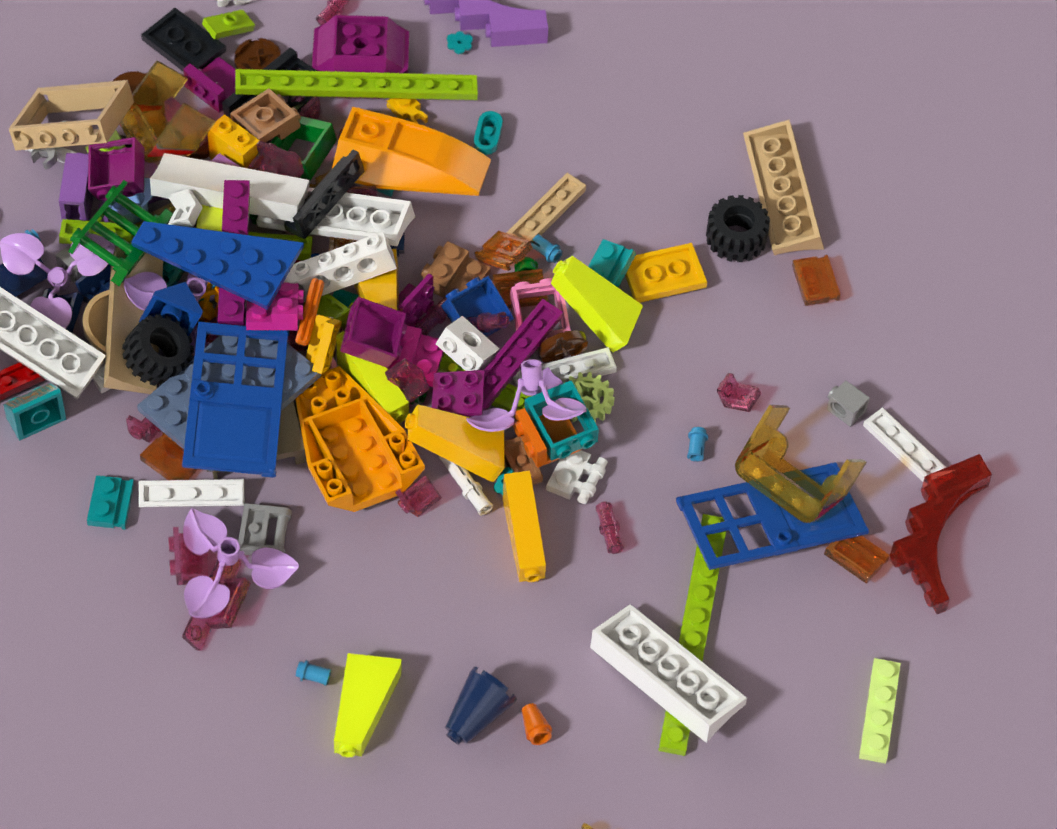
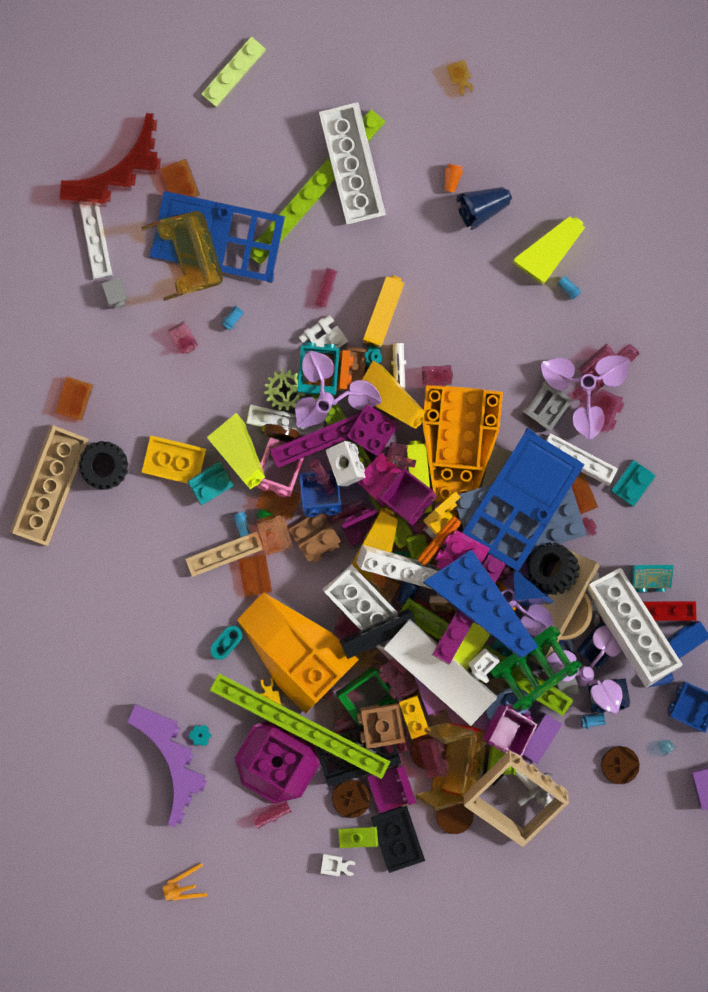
camera: 150 degrees left, 30 degrees up
none -> clear orange plate [238,554,273,597]

